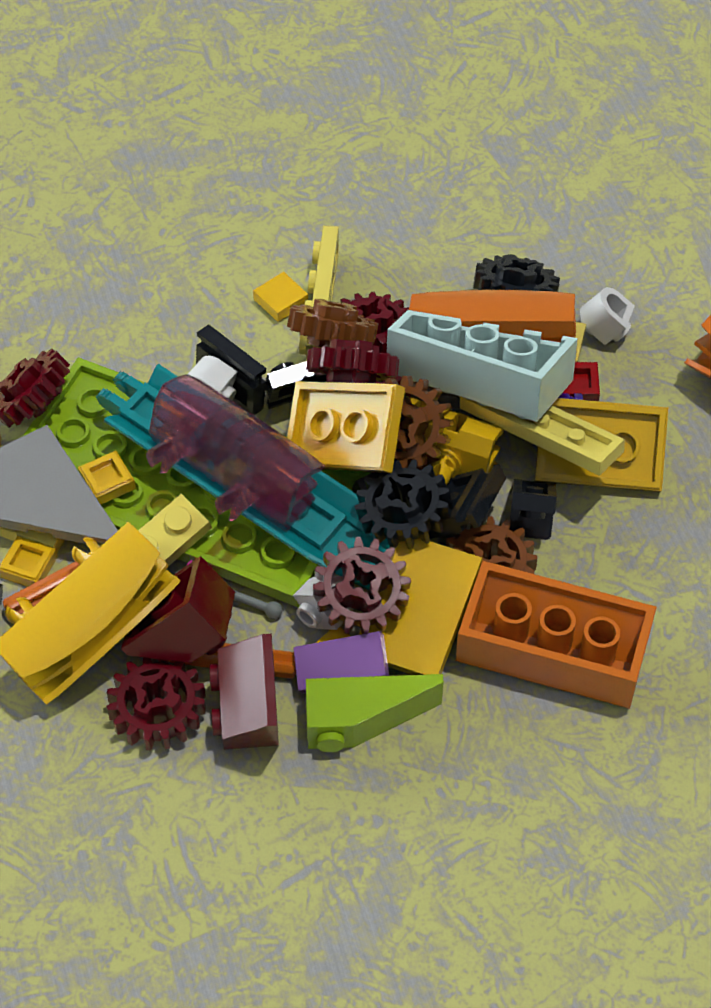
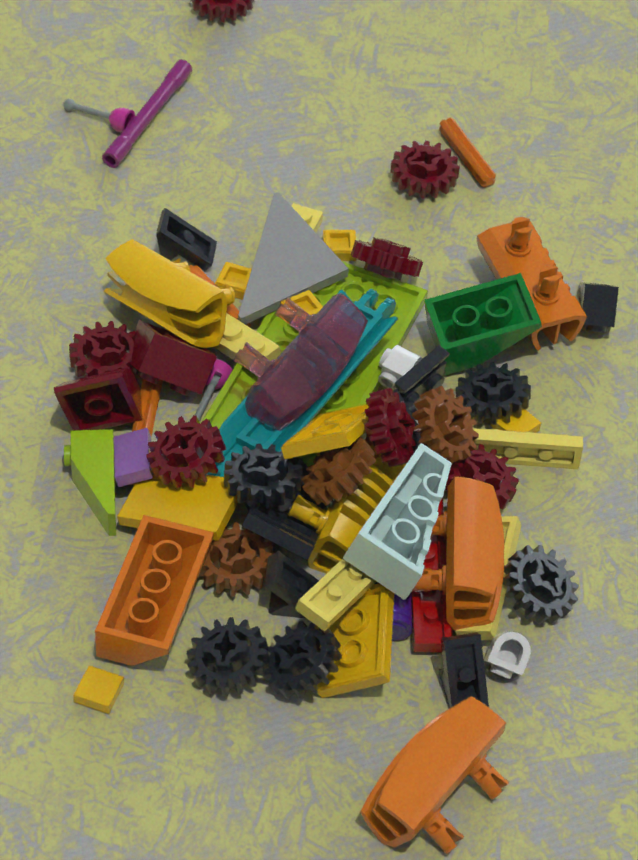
camera: 85 degrees right, 5 degrees down
none -> yellow tile [73,665,124,714]
none -> black gear [186,617,270,697]
none -> black gear [263,620,342,699]
none -> green slope [424,273,542,375]
none -> black slope [439,632,489,709]
none -> black gear [456,362,531,425]
none -> orange piece [477,217,587,351]
none -> black slope [579,282,619,333]

